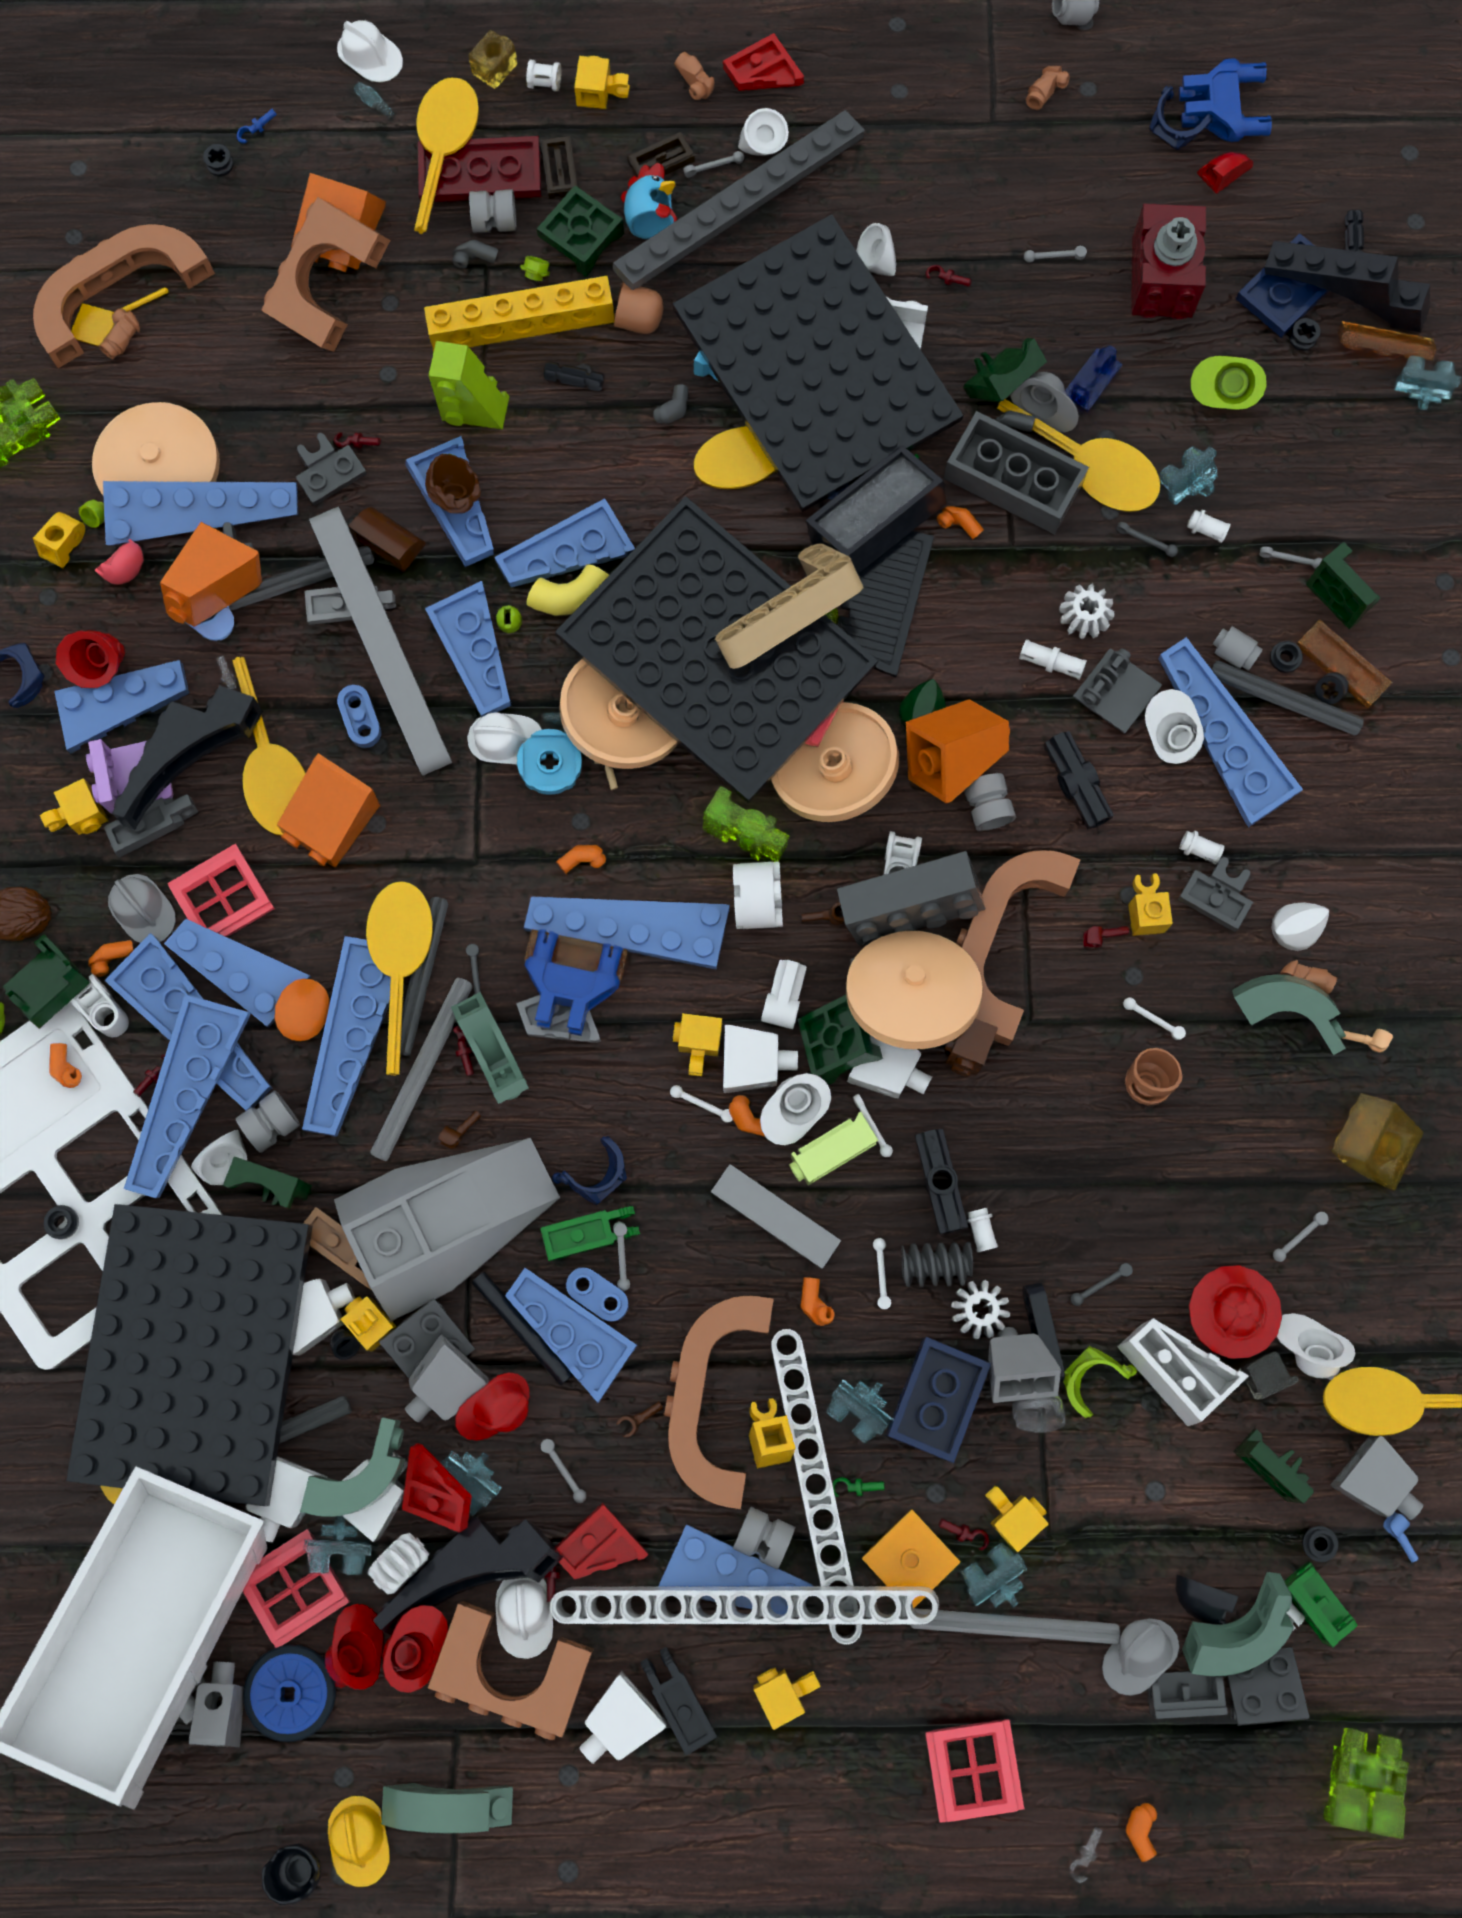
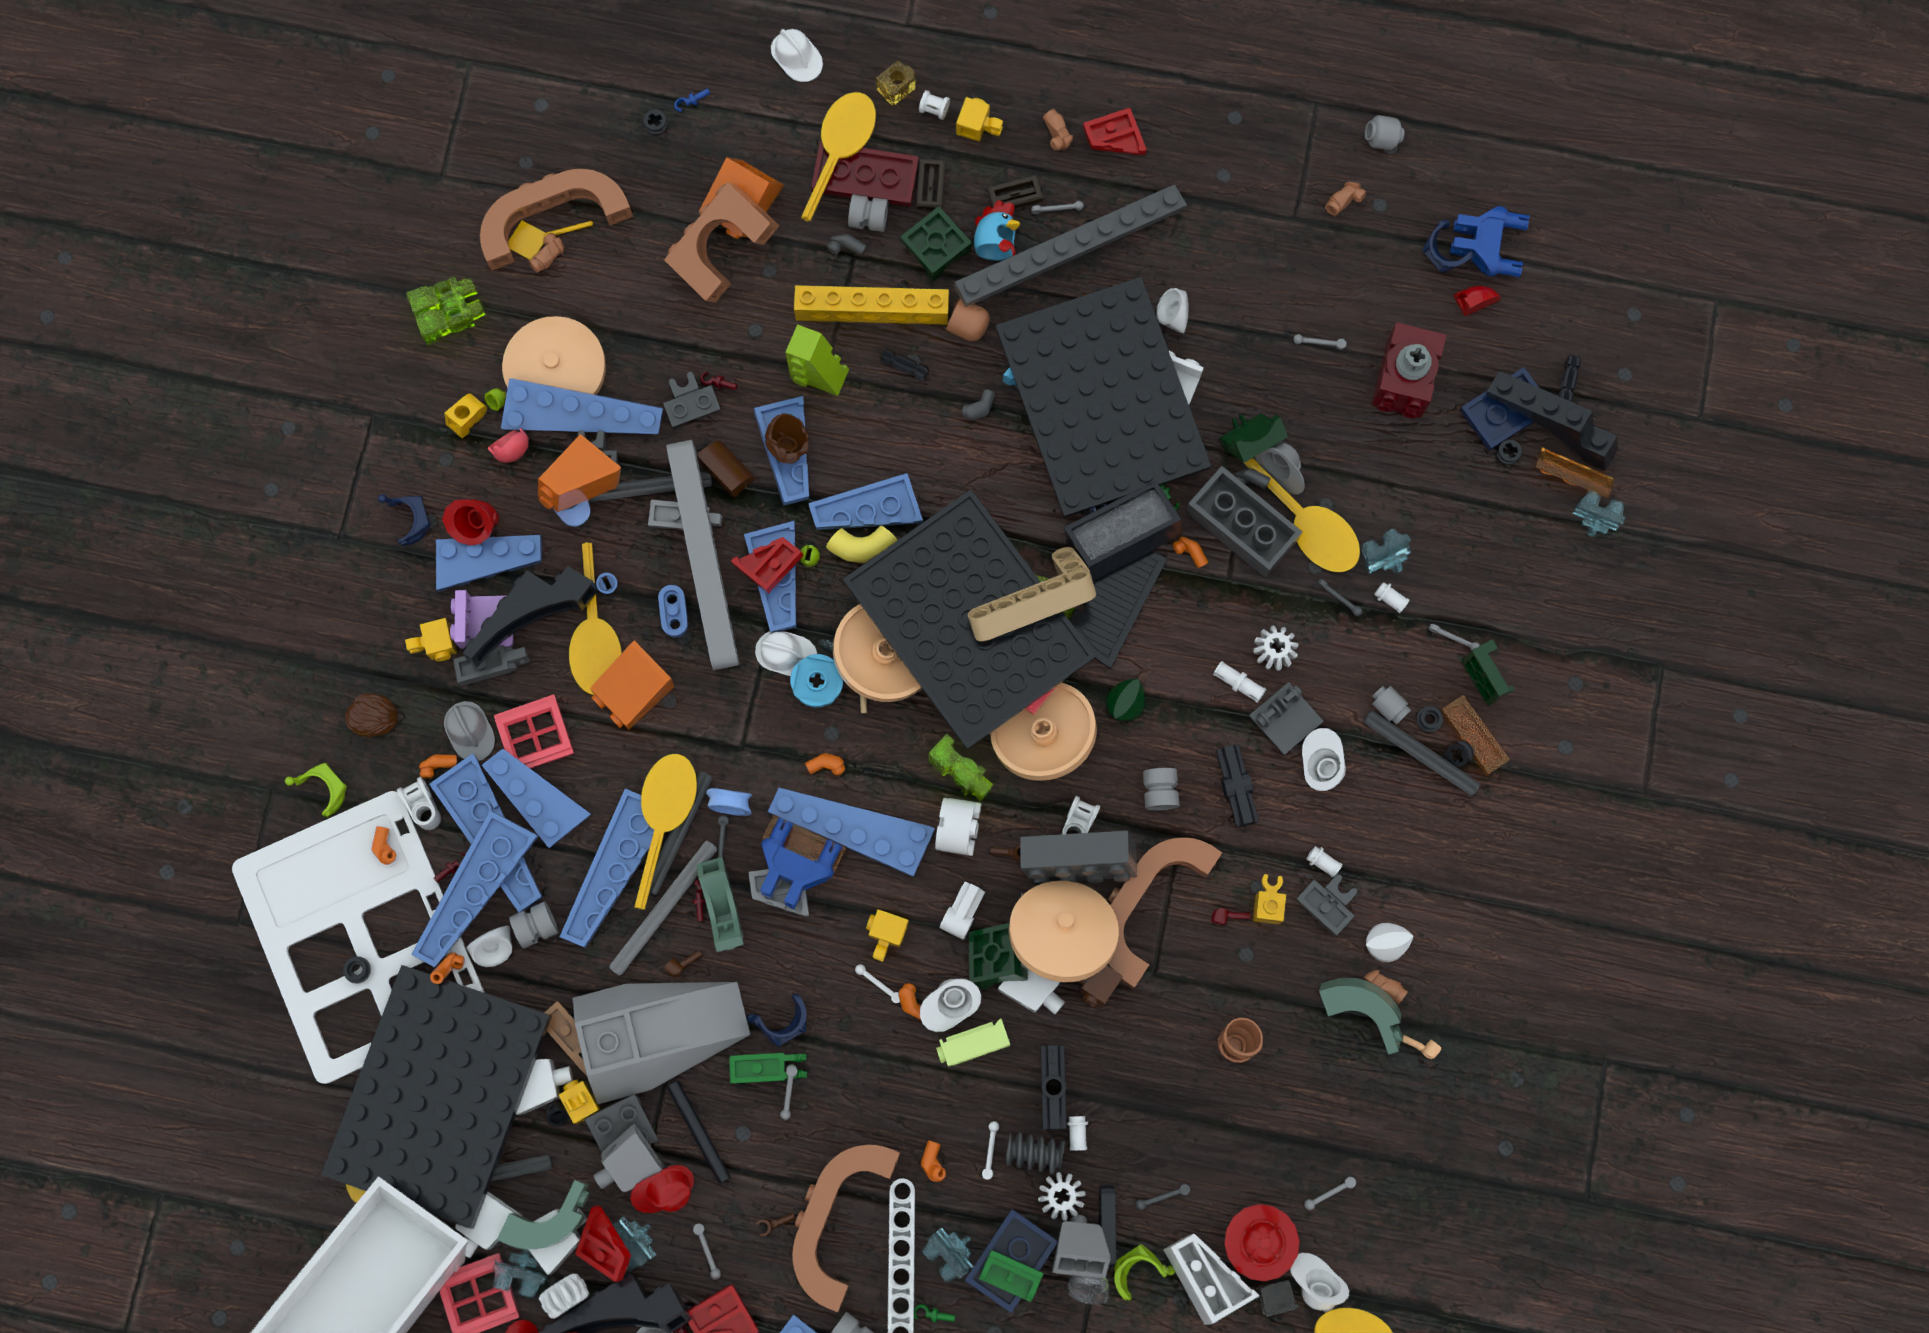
camera: 10 degrees right, 0 degrees up
dark green piece [3,934,90,1029] -> none
clear hand [216,656,237,689] -> none
dark green piece [223,1156,312,1209] -> none
orange hat [274,979,330,1041] -> none
clear light blue piece [354,82,394,118] -> none
medium blue wing [505,1268,638,1403] -> none
lime plate [520,256,550,281] -> none
medium blue plate [566,1268,629,1322] -> none
yellow piece [694,426,775,489] -> none
light grey tile [711,1164,841,1269] -> none
white torso [723,1025,798,1093] -> none
white piece [738,108,789,156] -> none
yellow brick [749,1398,796,1469] -> none
white hinge [852,1094,893,1157] -> none
orange slope [906,699,1010,803] -> none
dark red hand [926,265,972,287] -> none
clear blue hinge [1065,345,1123,411] -> none
white hinge [1123,997,1186,1040] -> none
medium blue wing [1158,637,1303,827] -> none
lime piece [1190,356,1266,410] -> none
clear yellow slope [1332,1093,1424,1191] -> none
none -> orange arm [430,952,465,984]
none -> medium blue hinge [596,572,617,594]
none -> light blue piece [706,788,752,816]
none -> red wing [731,537,804,594]
none -> green hinge [979,1250,1044,1302]

